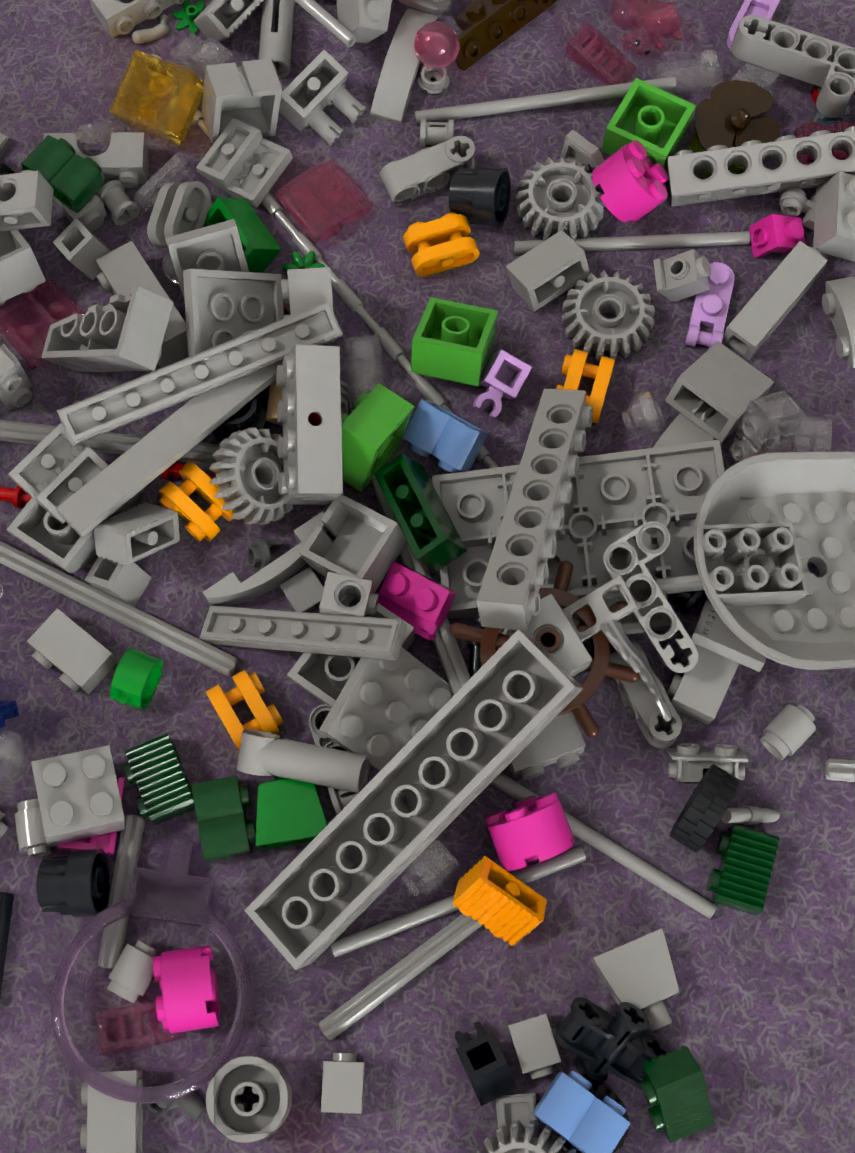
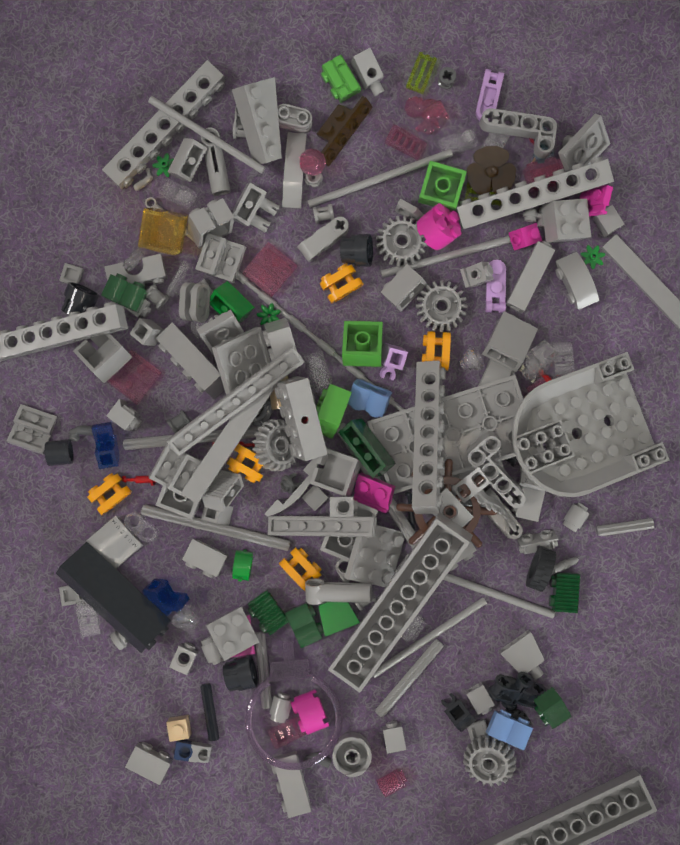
camera: 15 degrees left, 15 degrees up
light grey wedge [41,285,173,372] -> none
light orange brick [452,856,547,946] -> none
dark pink brick [484,792,575,871] -> none

